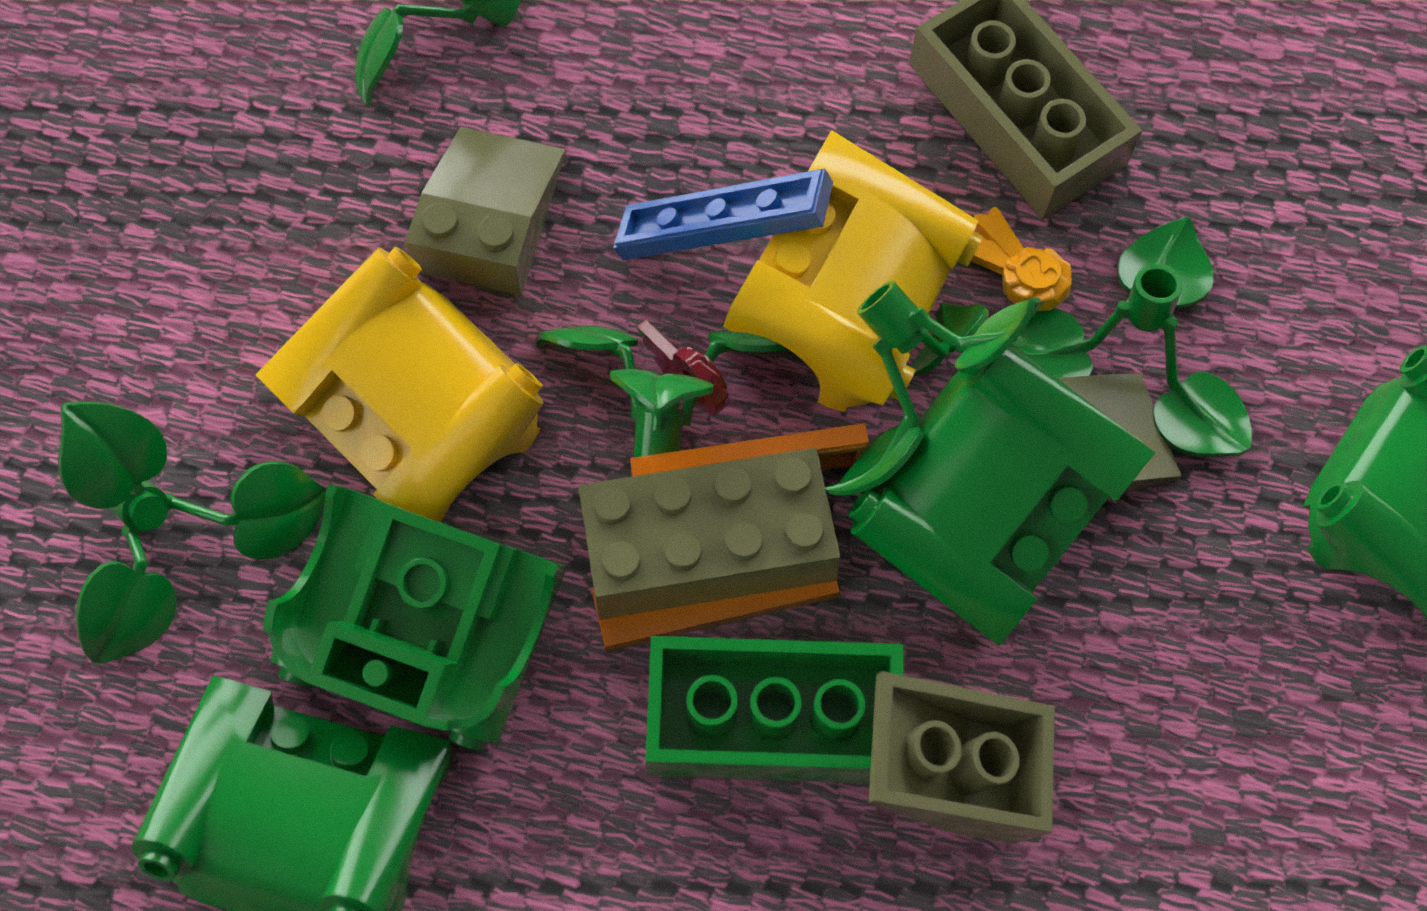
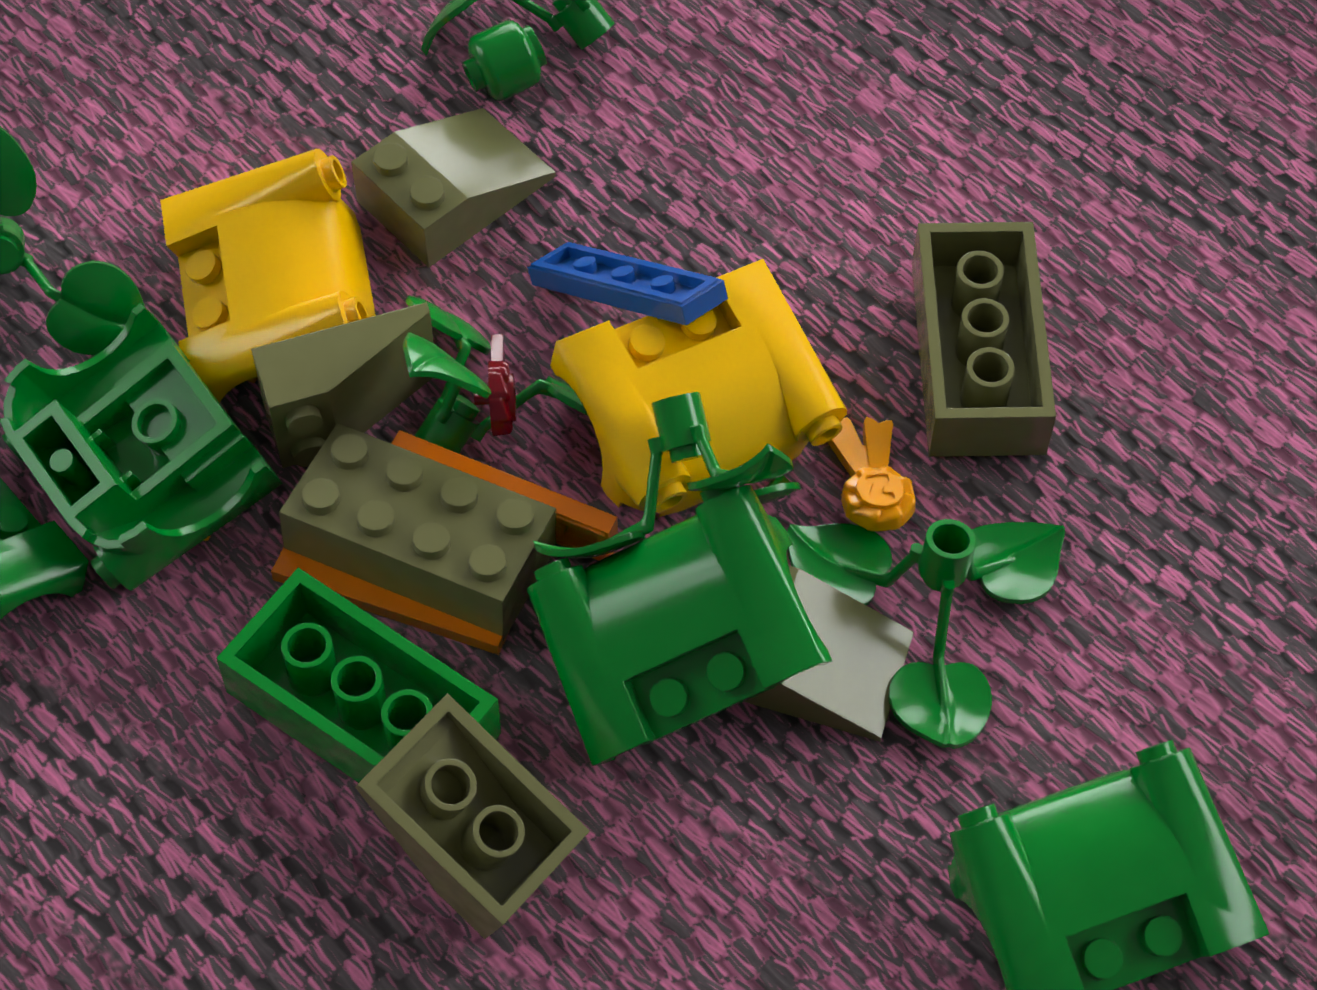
camera: 35 degrees right, 10 degrees down
none -> olive slope [251,302,434,468]
none -> green head [462,20,547,101]

